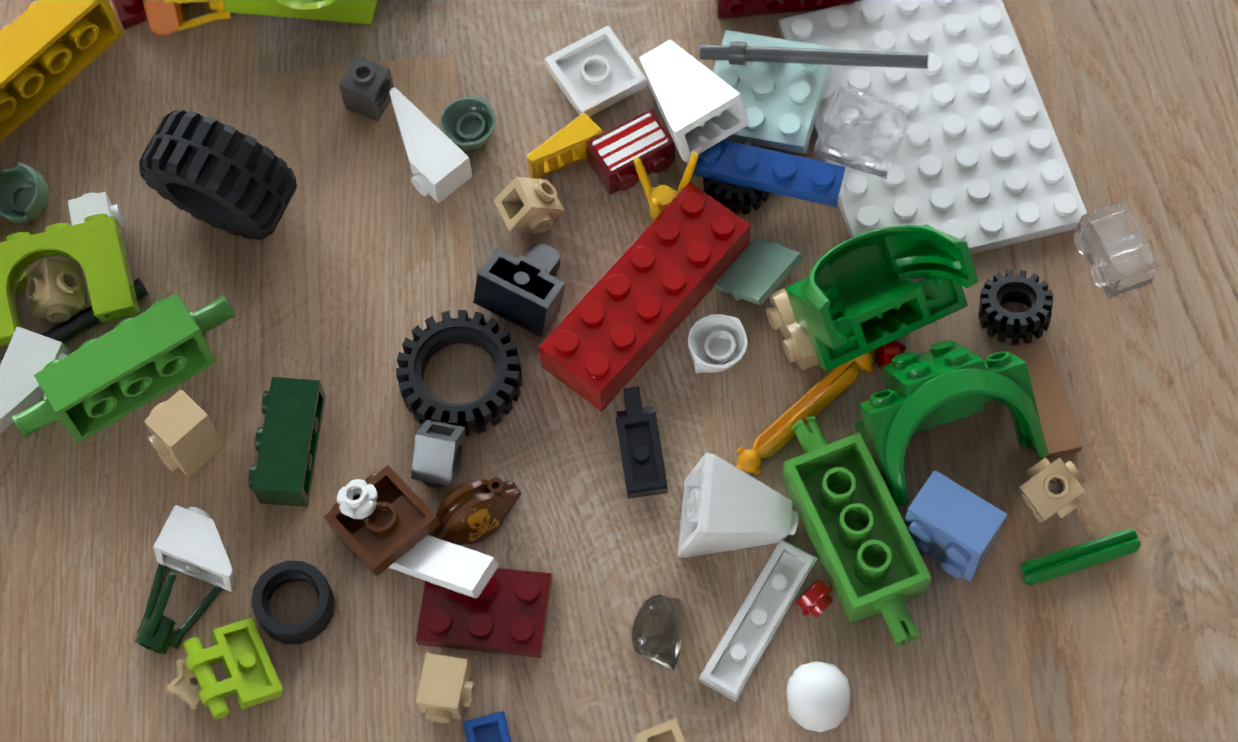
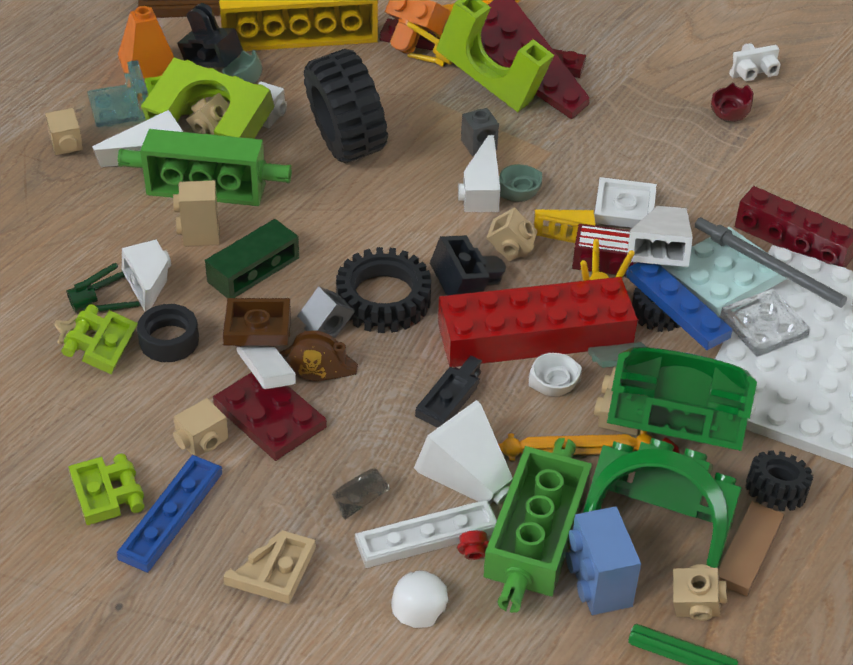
camera: 35 degrees right, 20 degrees down
white plate [337,479,377,519] -> none

